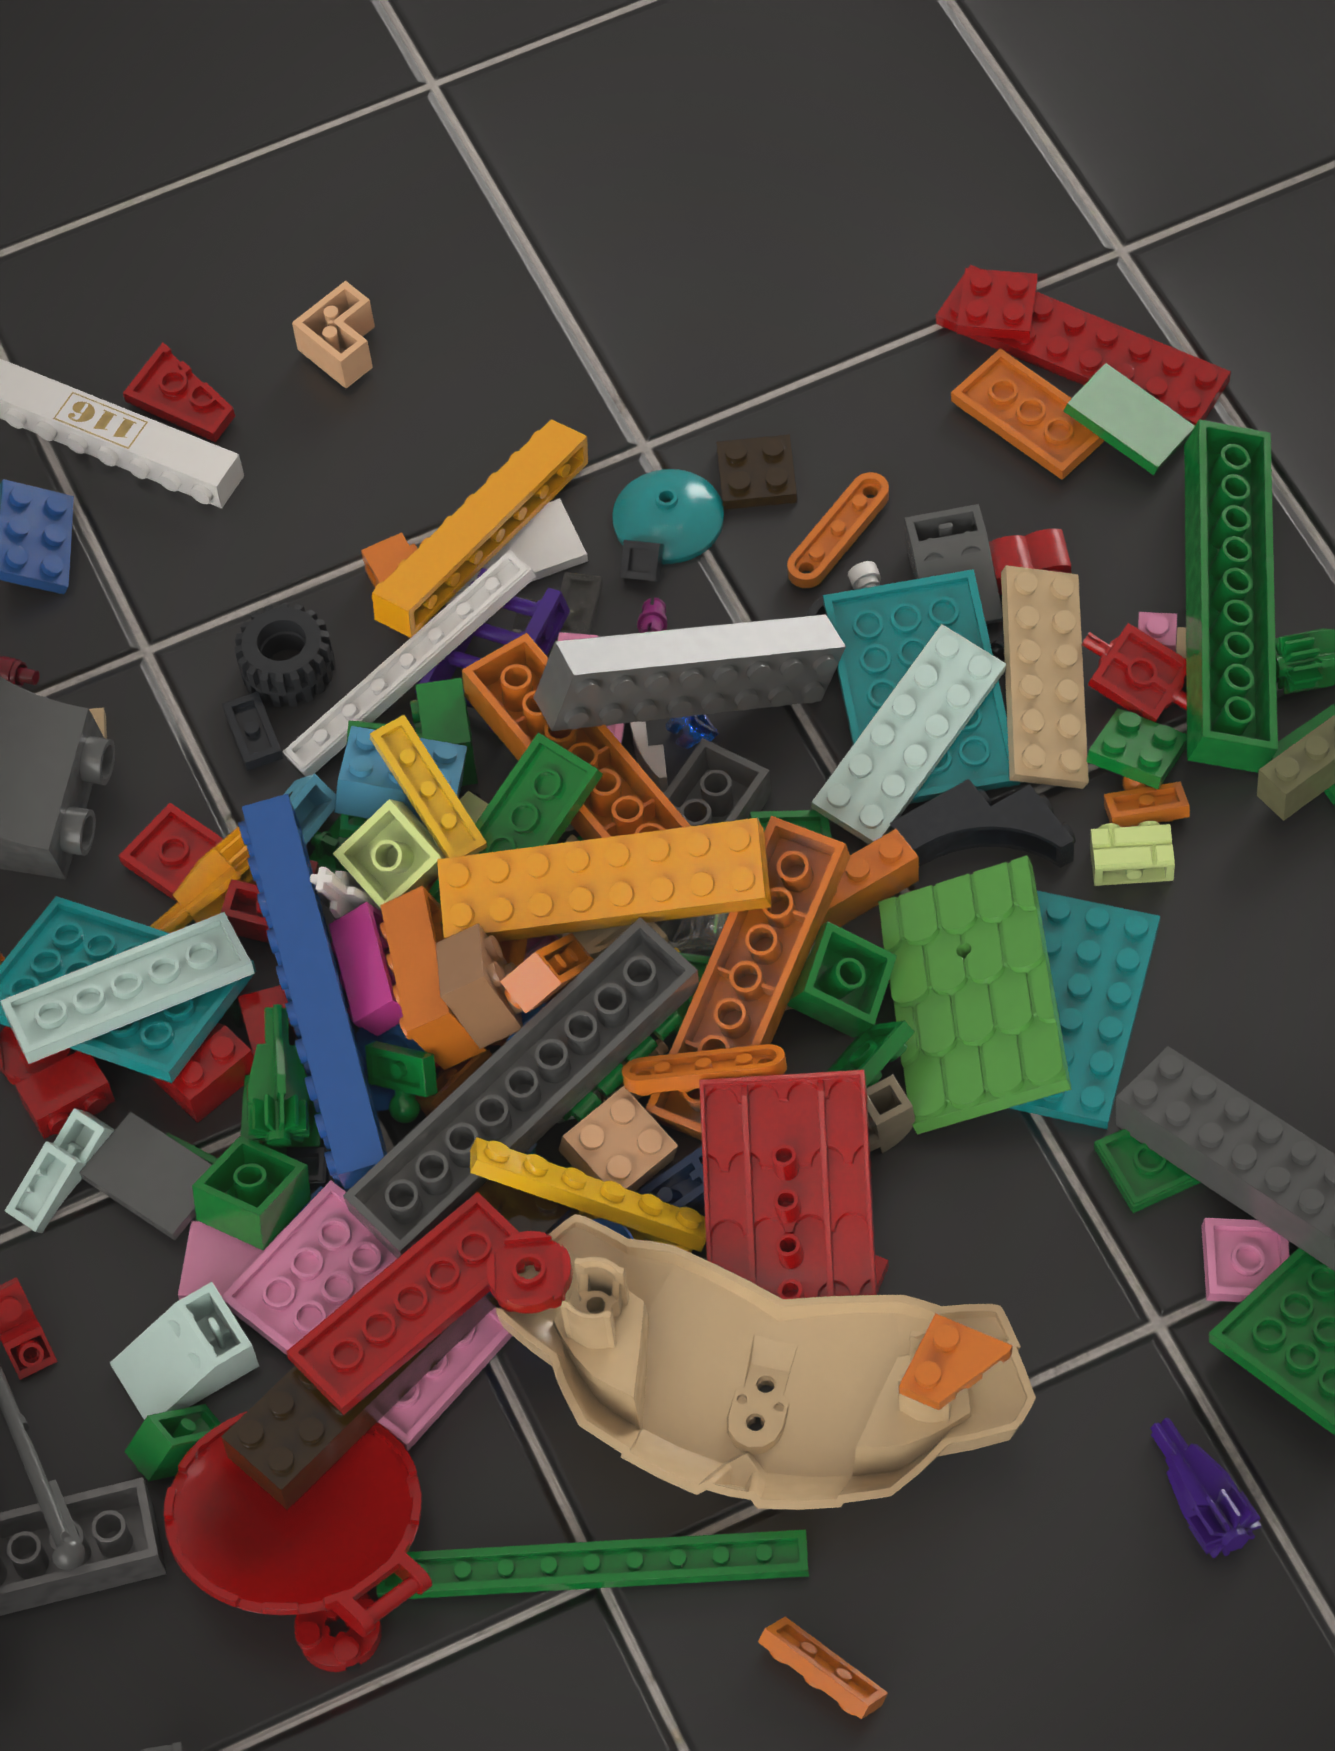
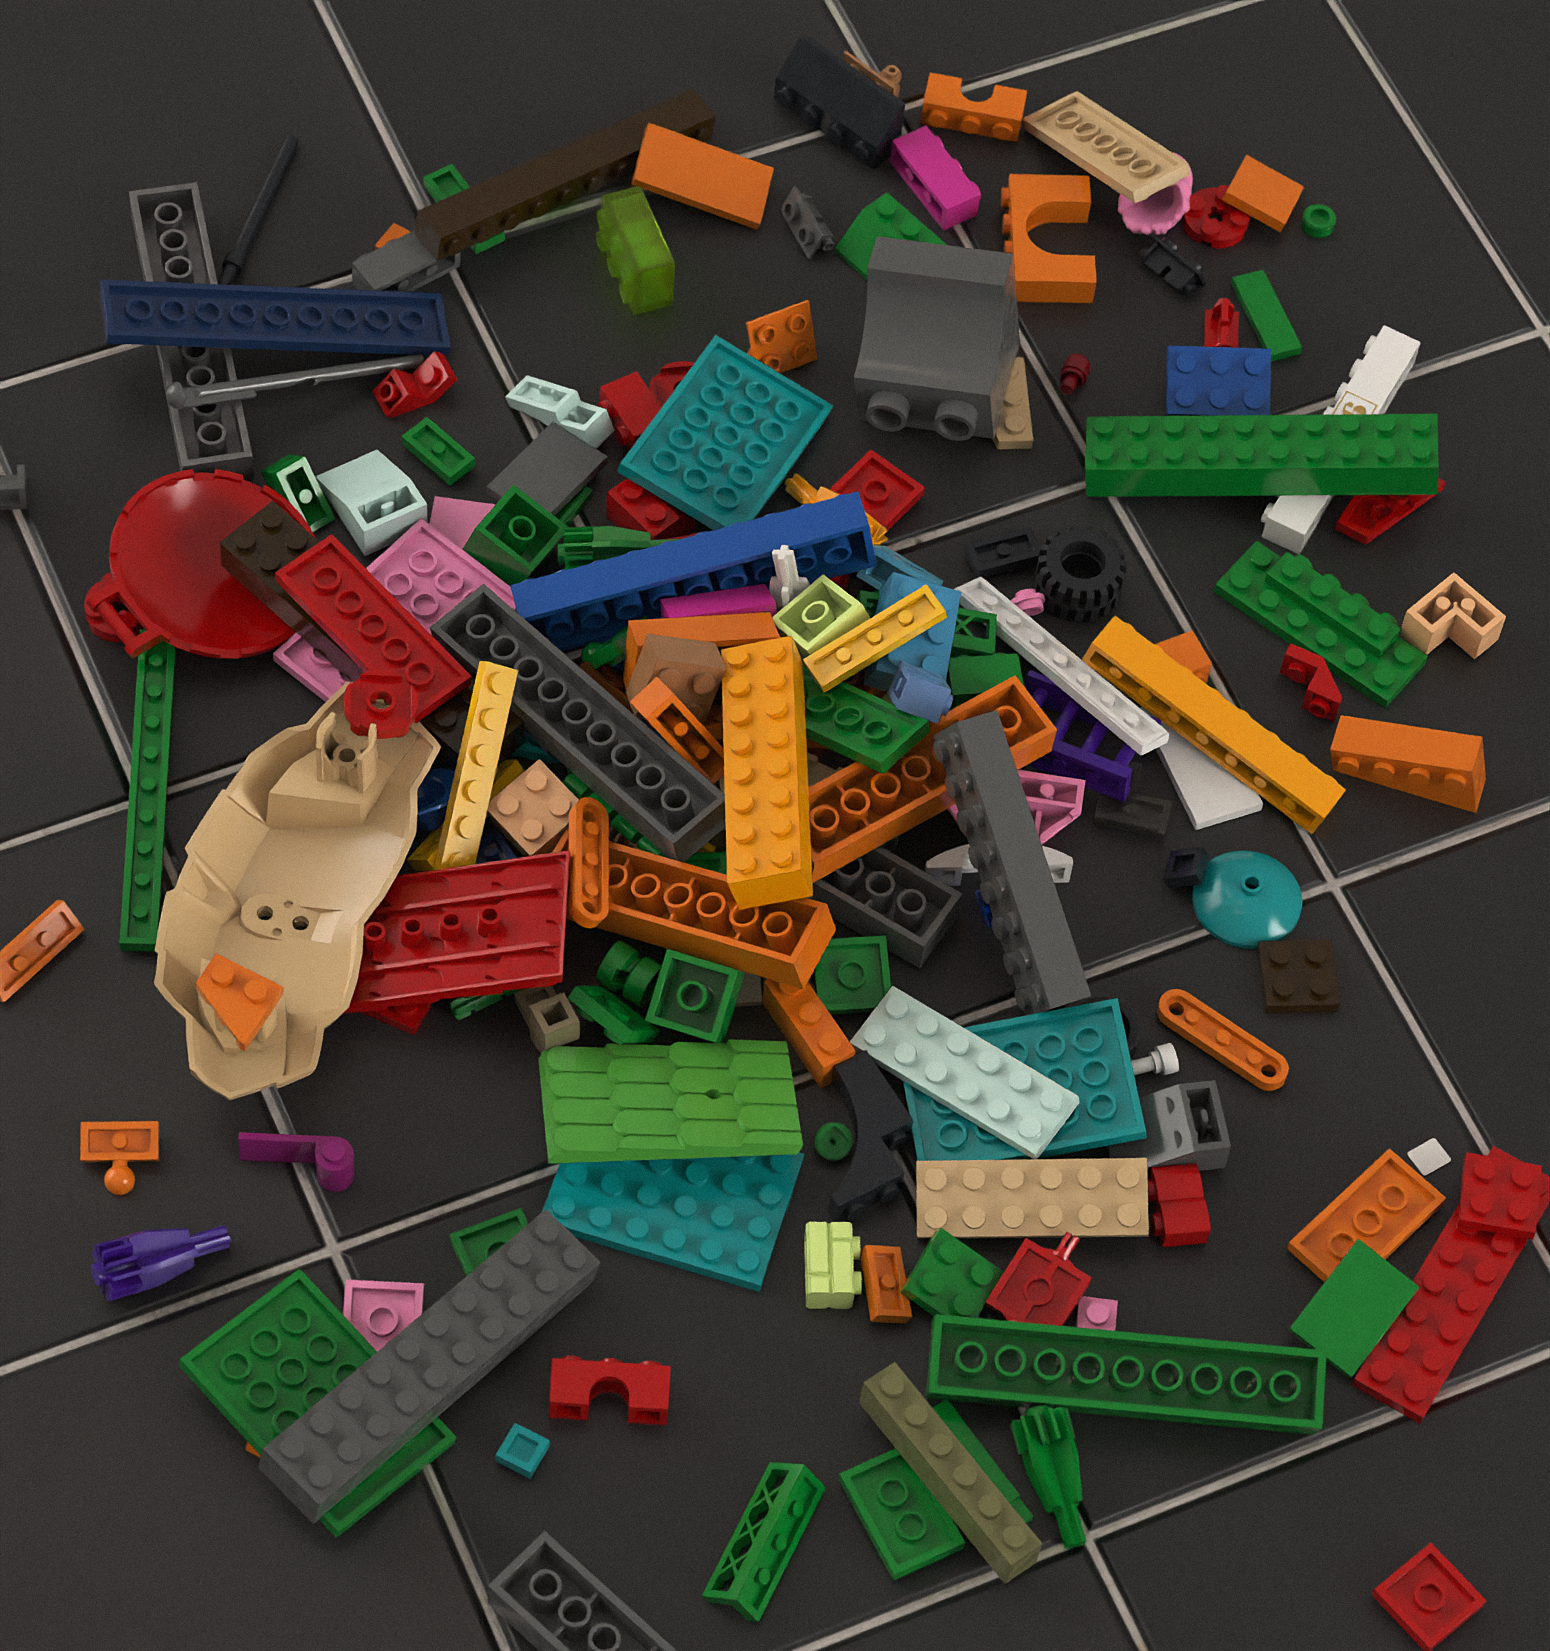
camera: 80 degrees right, 0 degrees up
light aqua plate [0,912,255,1064] -> none
magenta pin [637,598,668,633] -> none
none -> orange plate [80,1121,159,1195]
none -> magenta door [238,1132,355,1192]
none -> green plate [402,417,475,485]
none -> red arch [549,1355,671,1425]
none -> green wheel [596,940,662,1009]
none -> green tile [814,1122,853,1161]
none -> medium blue brick [887,660,953,724]
none -> bright pink plate [1011,589,1046,617]
none -> green brick [1085,414,1439,497]
none -> green plate [1214,540,1428,708]
none -> red slope [1280,643,1342,722]
none -> orange wedge [1330,715,1486,813]
none -> white sticker [1407,1138,1451,1176]

